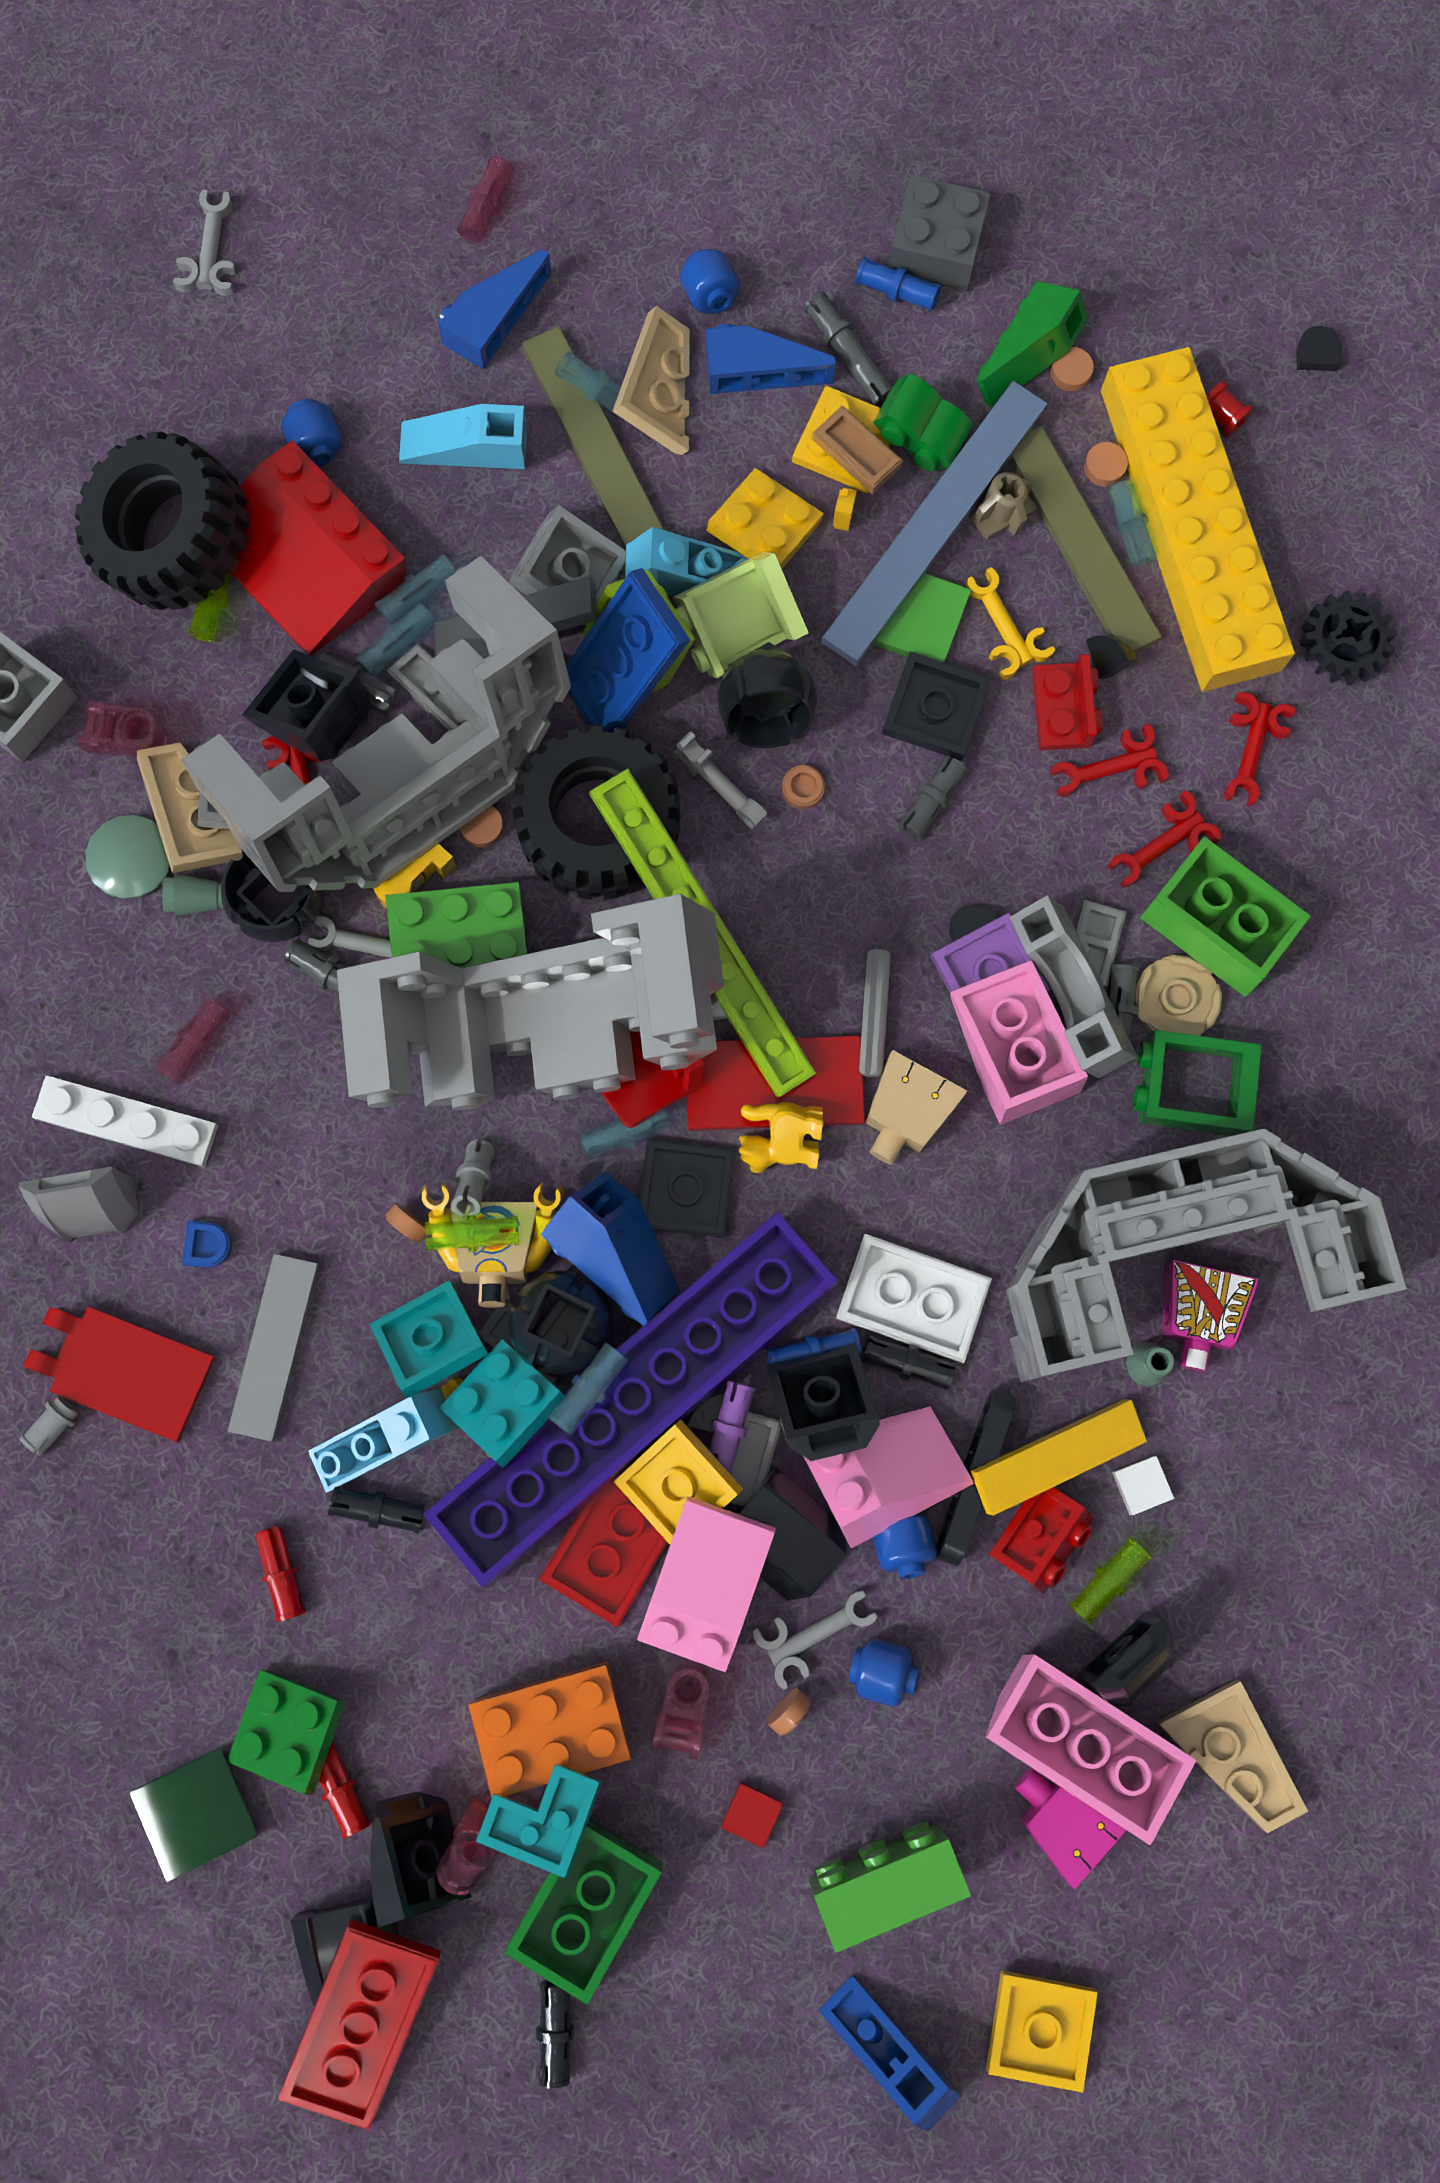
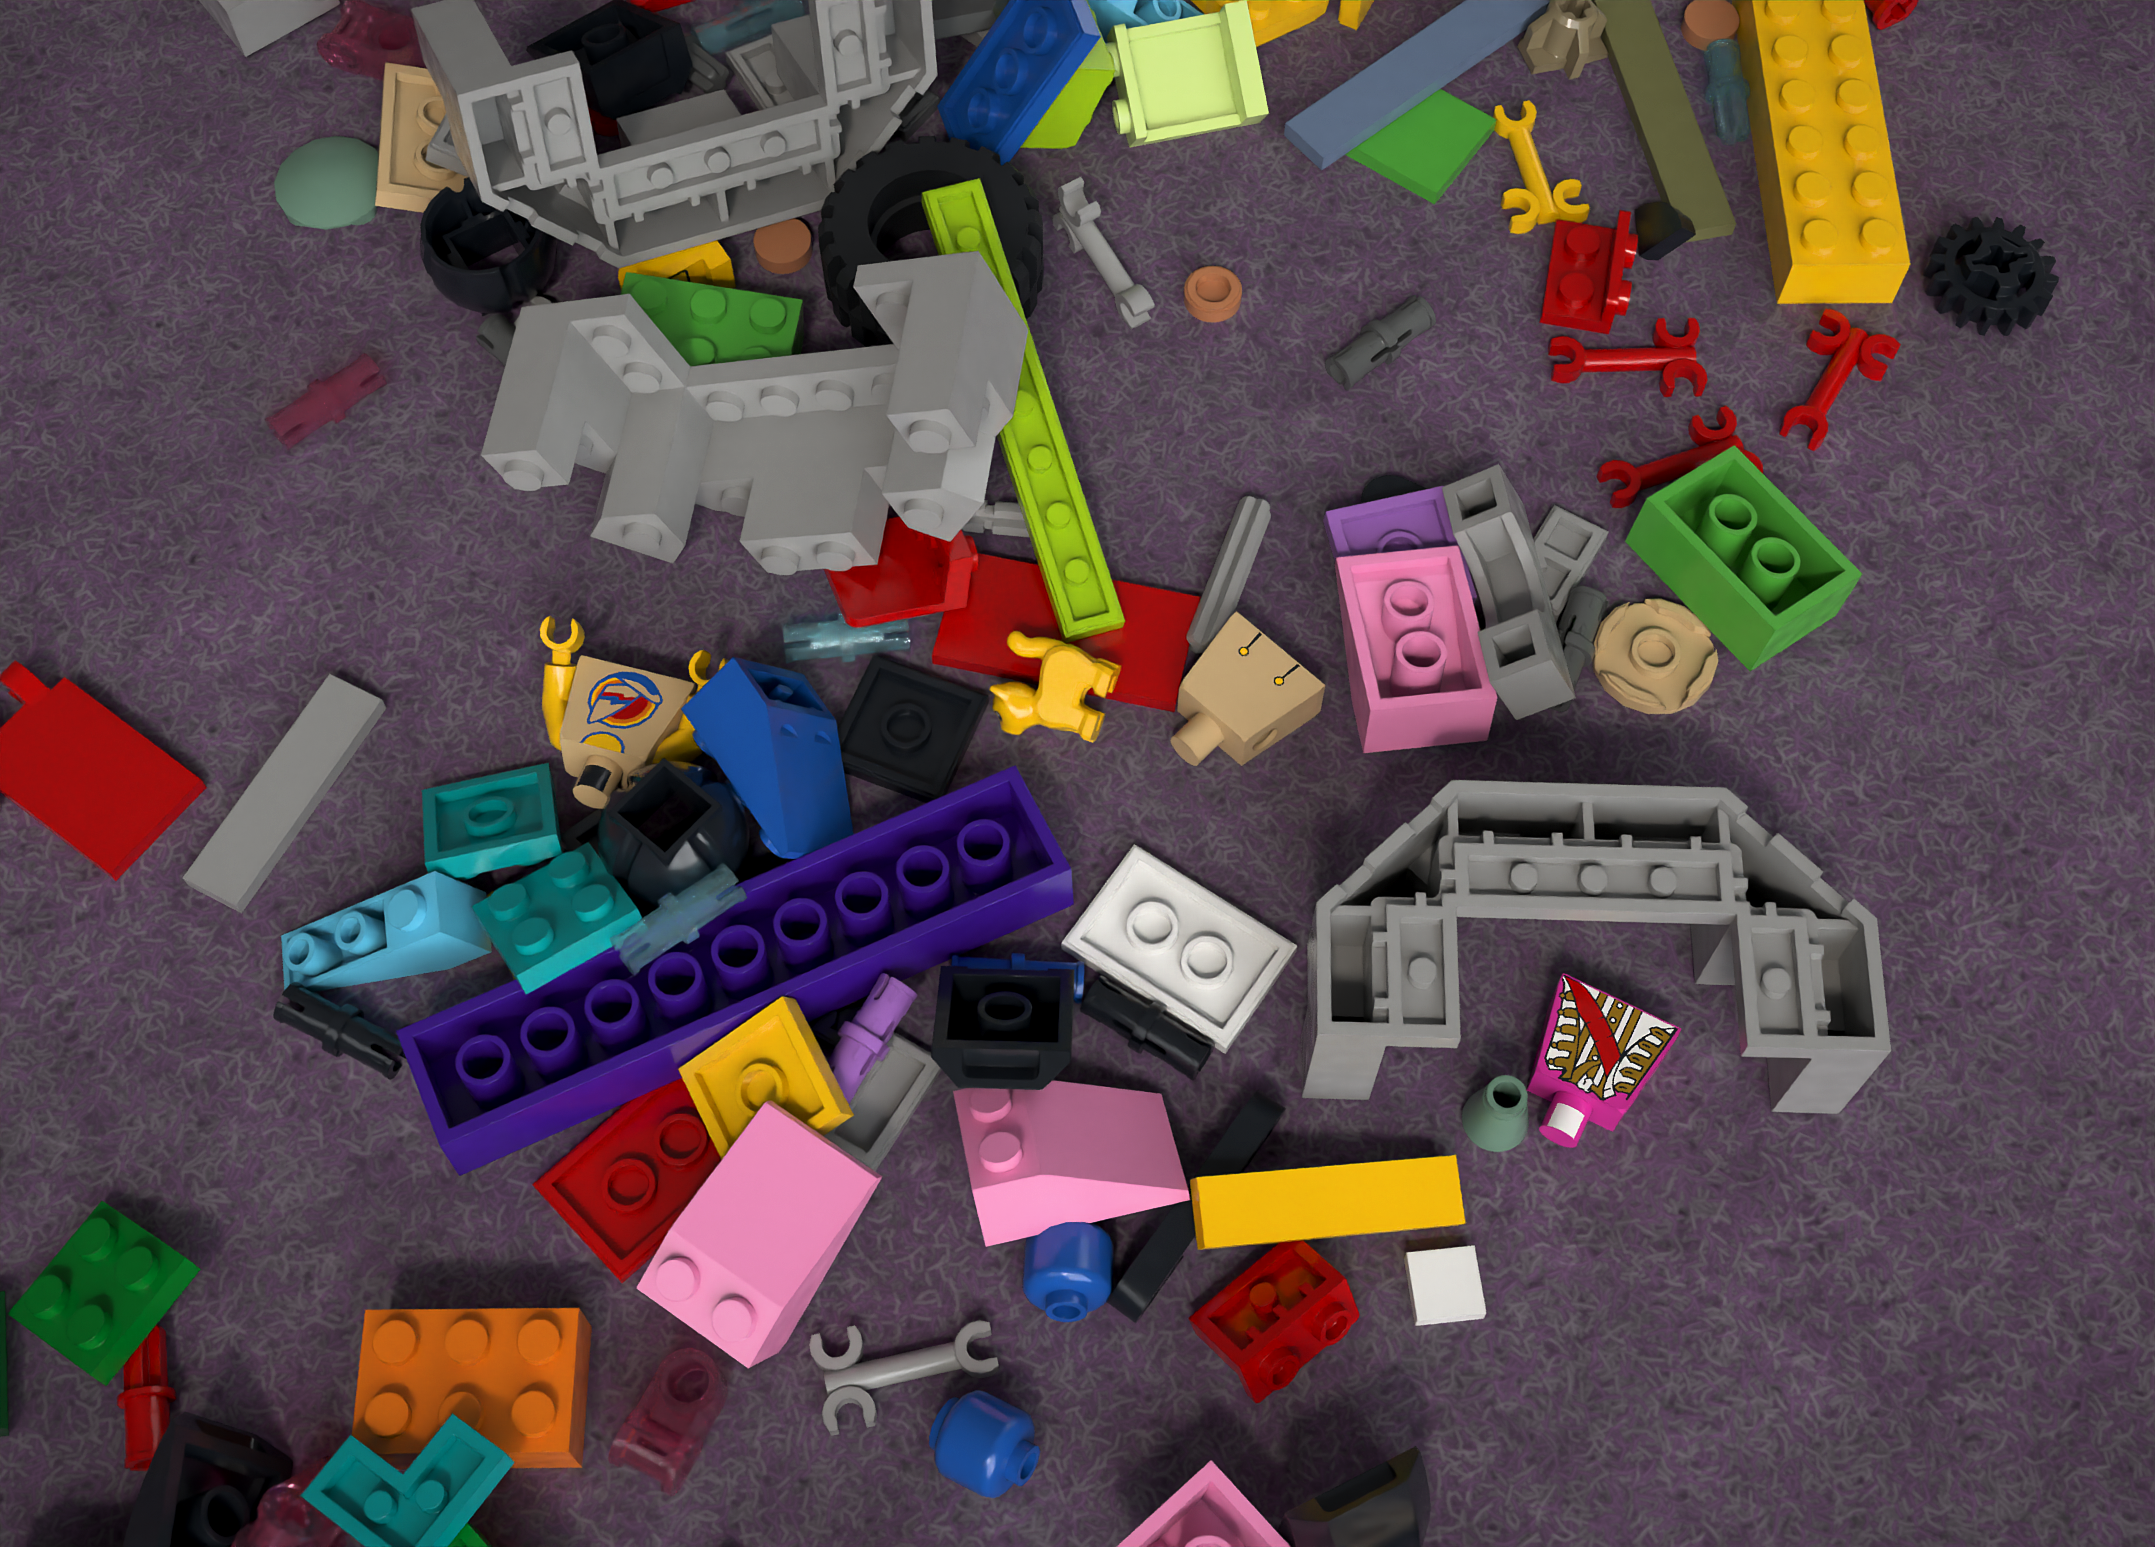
camera: 20 degrees right, 15 degrees down
light grey slope [19,1167,139,1243] -> none
white plate [32,1075,218,1167] -> none
sand green cone [162,873,224,917] -> none
blue tile [182,1220,232,1268] -> none
red axle [256,1526,306,1622] -> none
nougat tile [385,1202,430,1243] -> none
clear neon green pin [425,1215,519,1252] -> none
light grey pin [451,1139,495,1218] -> none
black piece [718,642,817,748] -> none
black slope [737,1467,846,1601] -> none
nougat tile [767,1688,811,1736] -> none
black plate [882,651,991,761] -> none
clear neon green pin [1068,1537,1152,1626] -> none
green window [1133,1030,1262,1136] -> none

